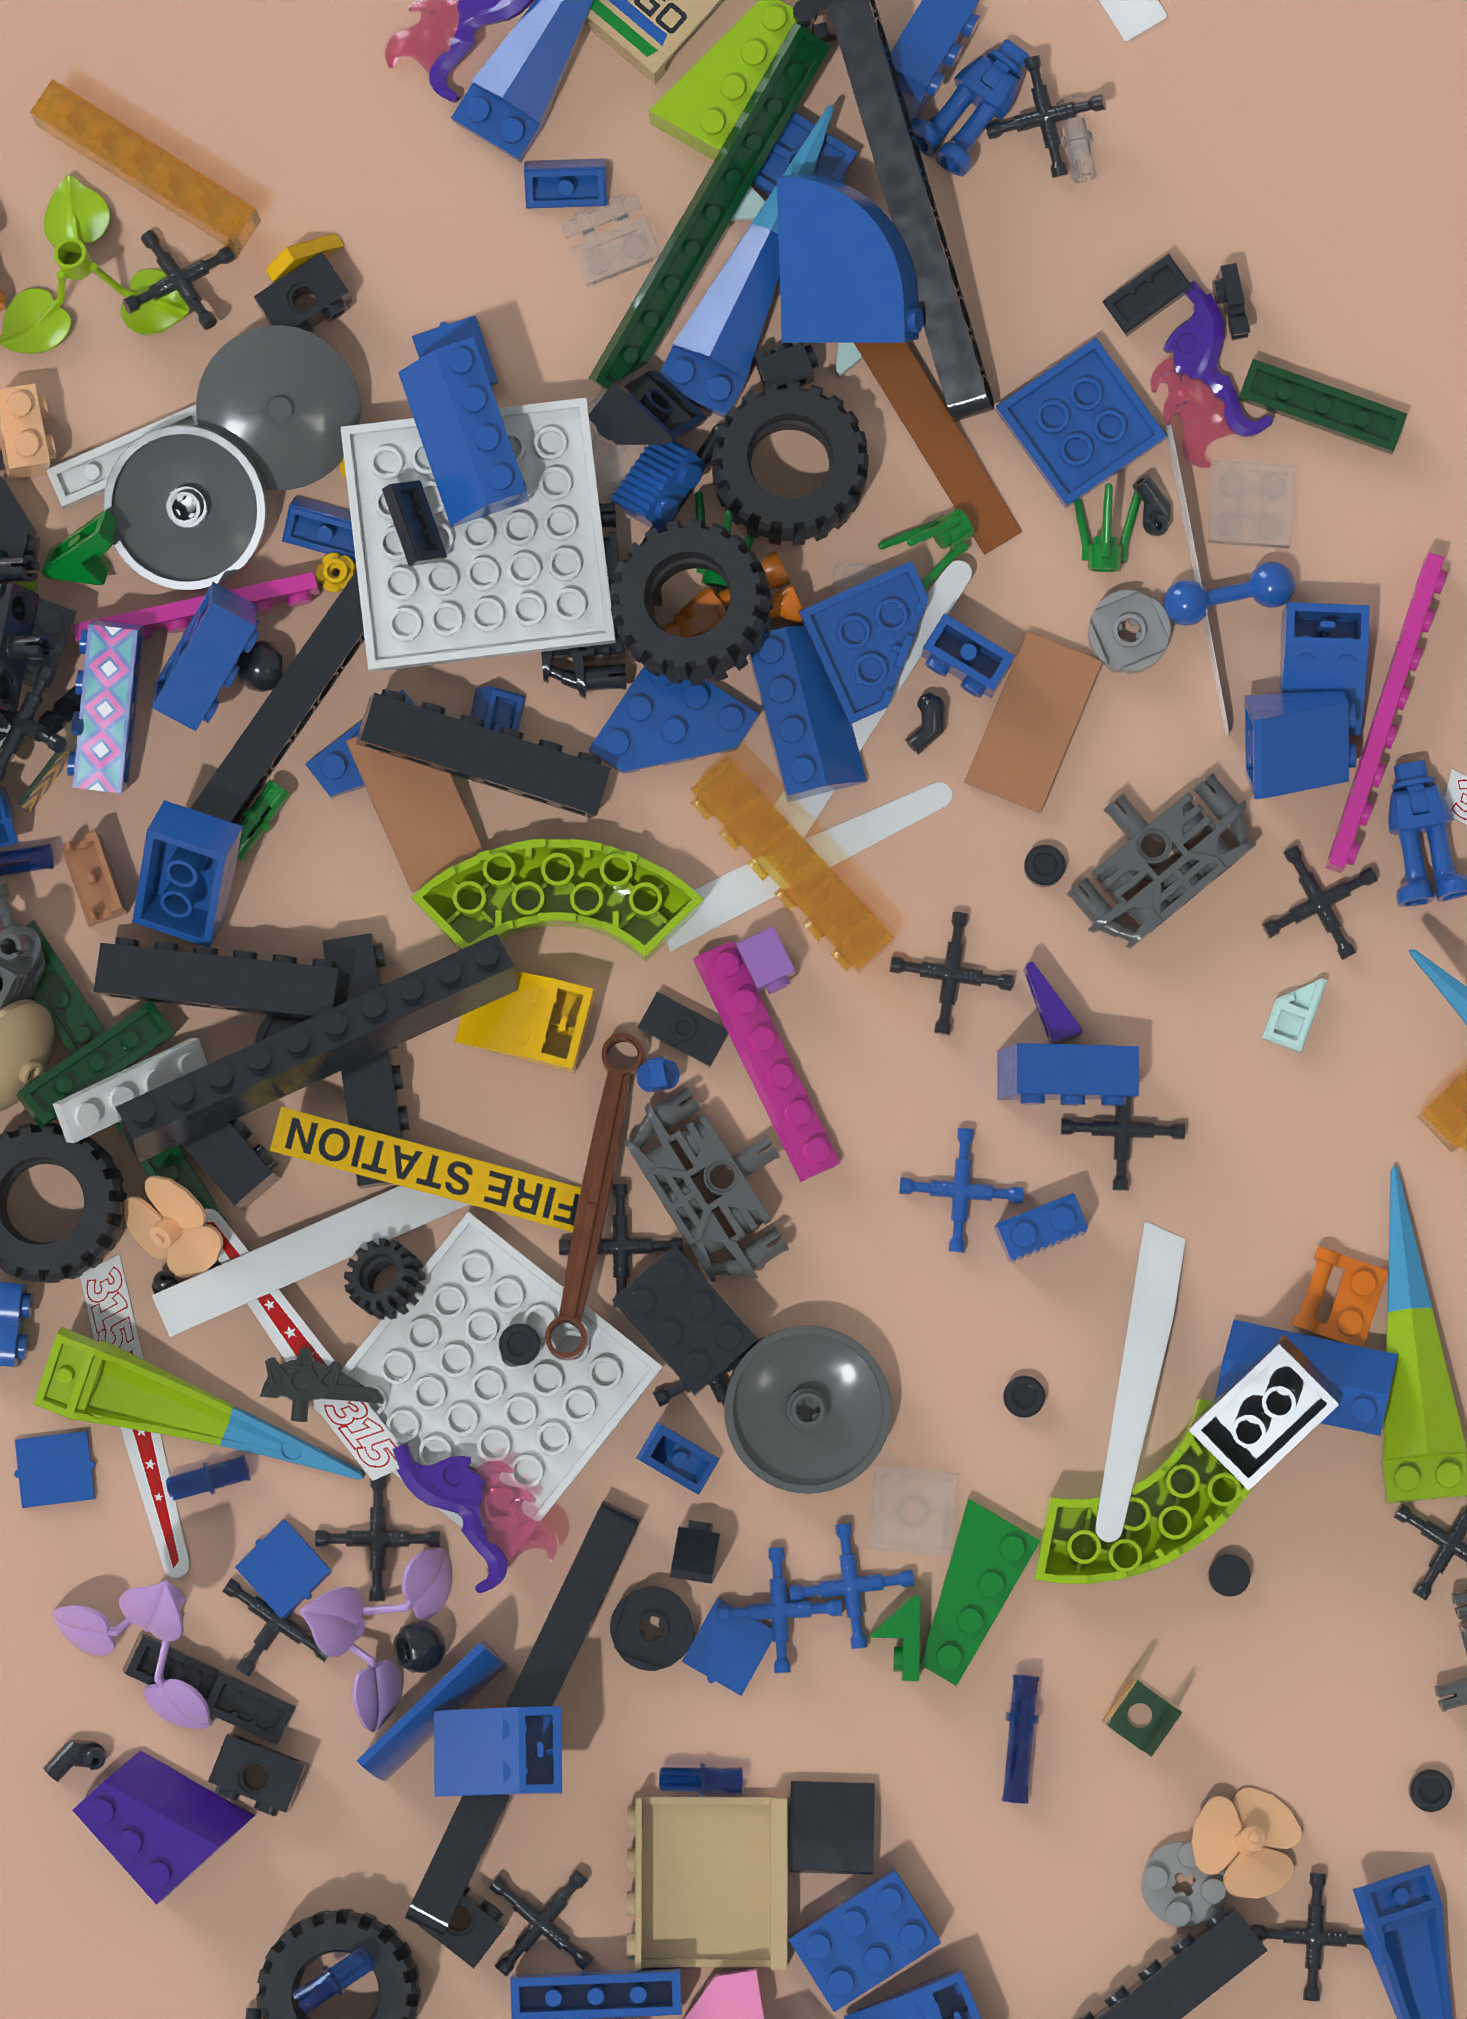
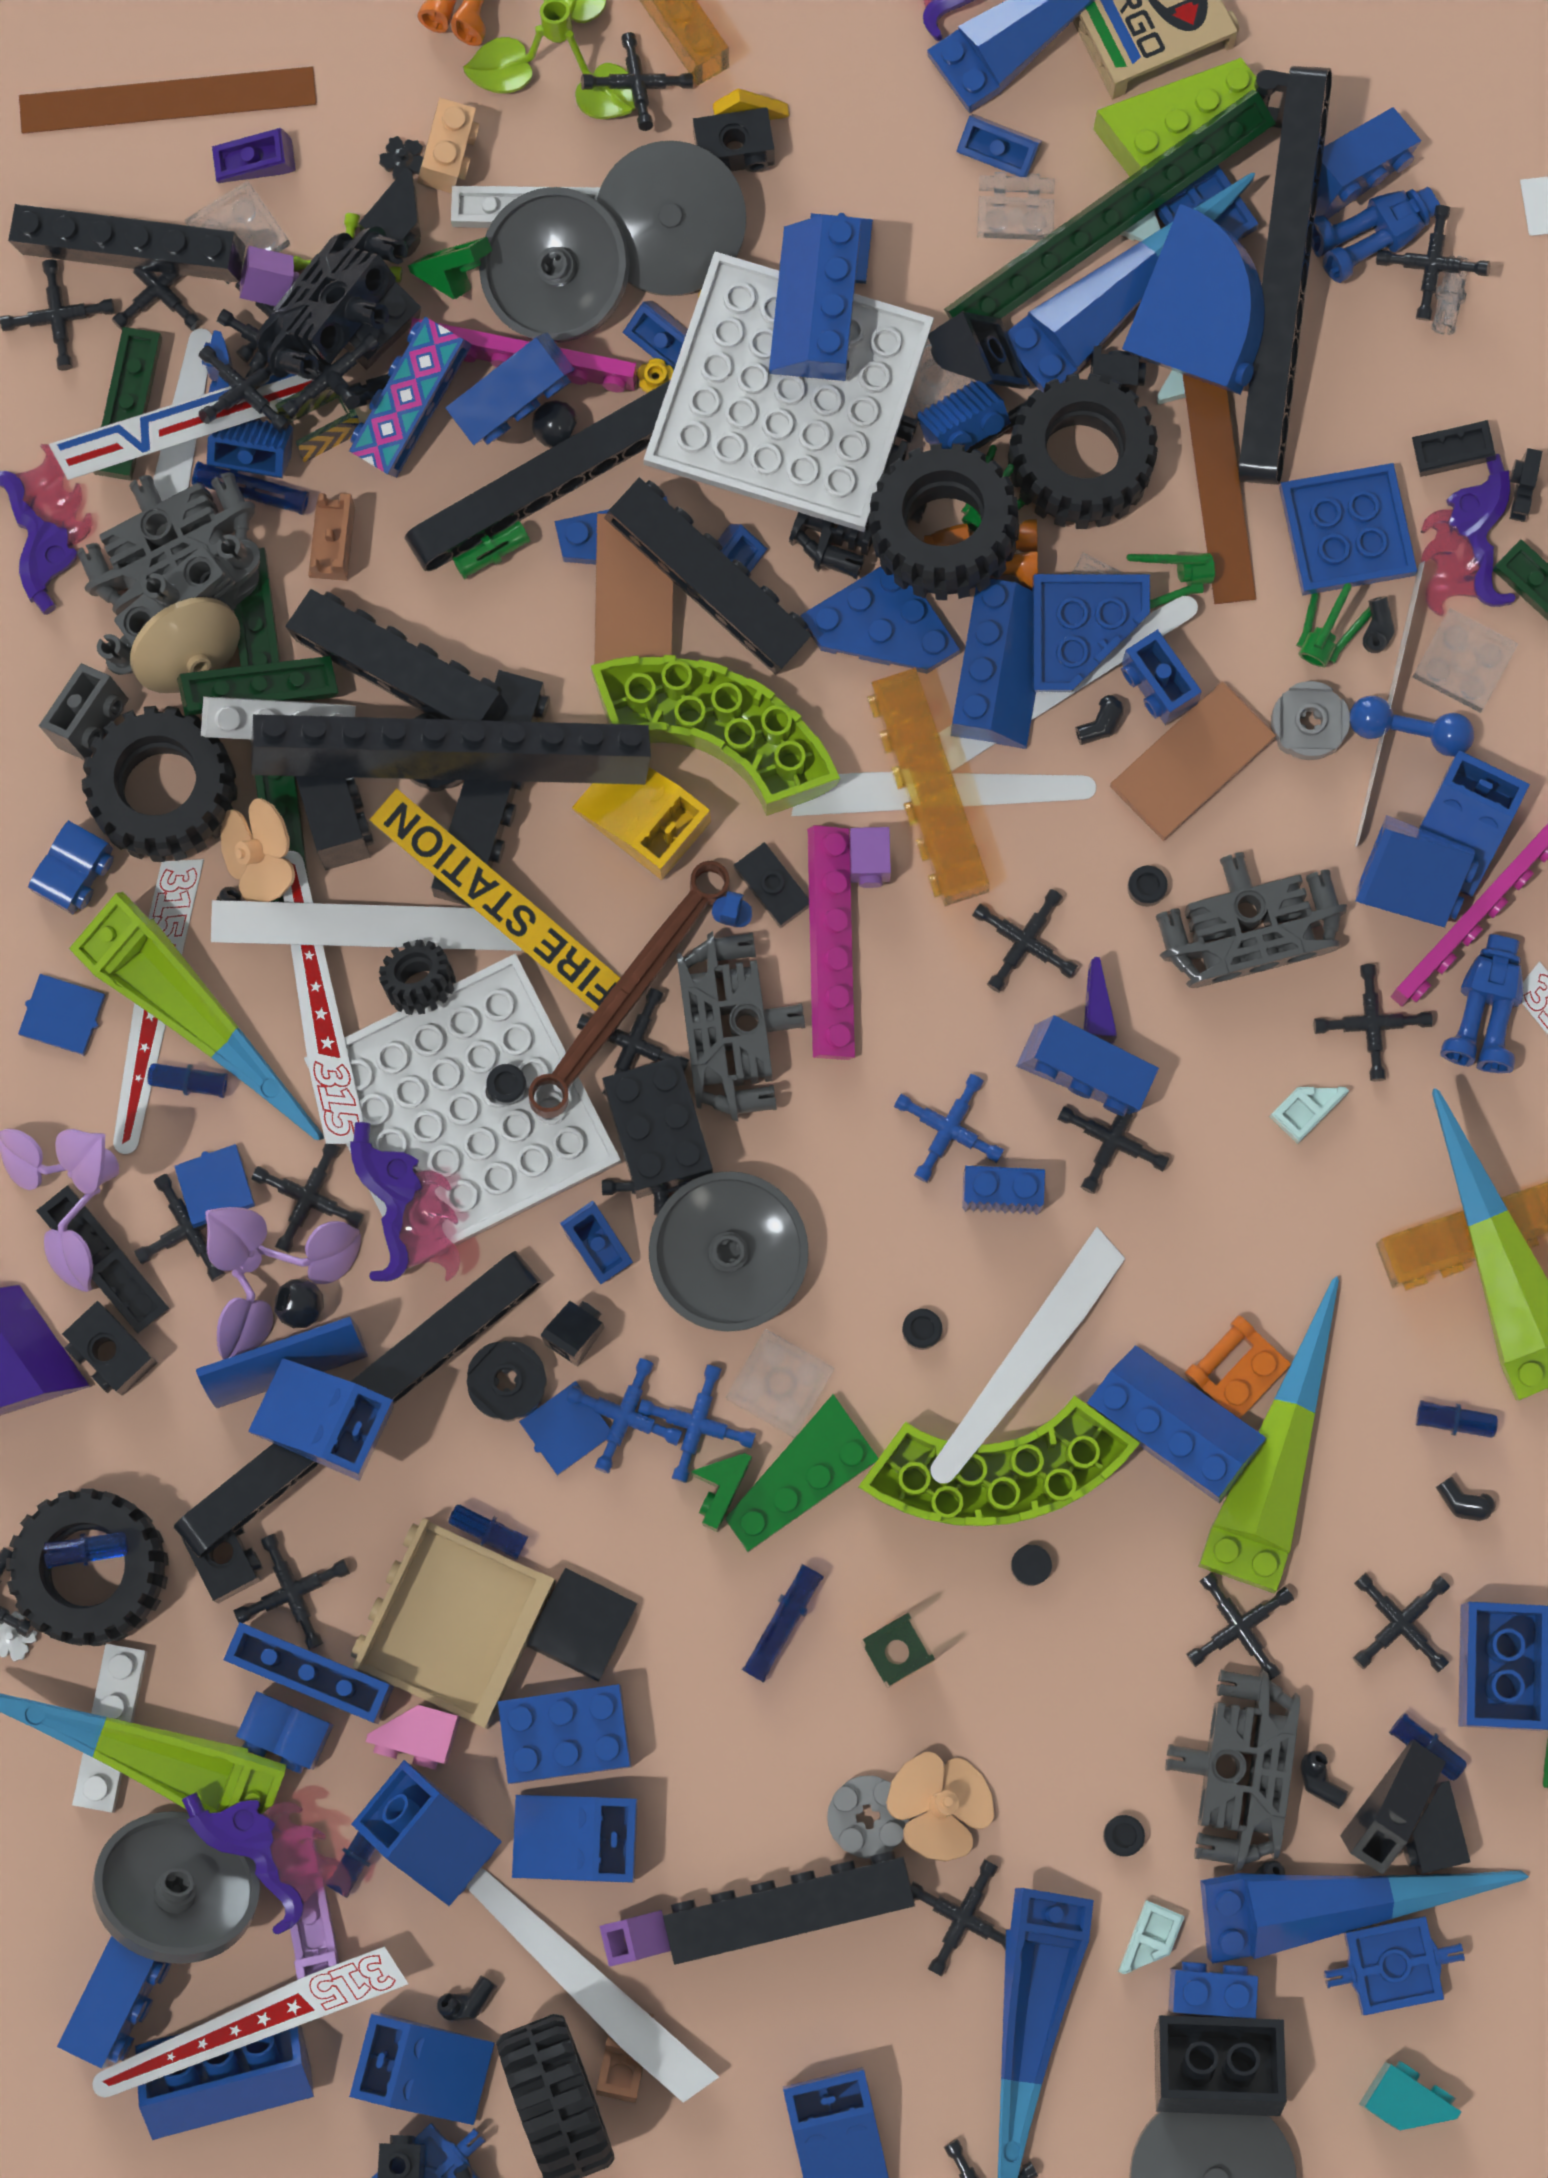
camera: 20 degrees right, 5 degrees down
blue brick [132,800,243,947] -> none
pearl dark grey piece [260,1348,384,1422] -> none
black plate [382,480,447,566] -> none
brick [1189,1334,1343,1490] -> none

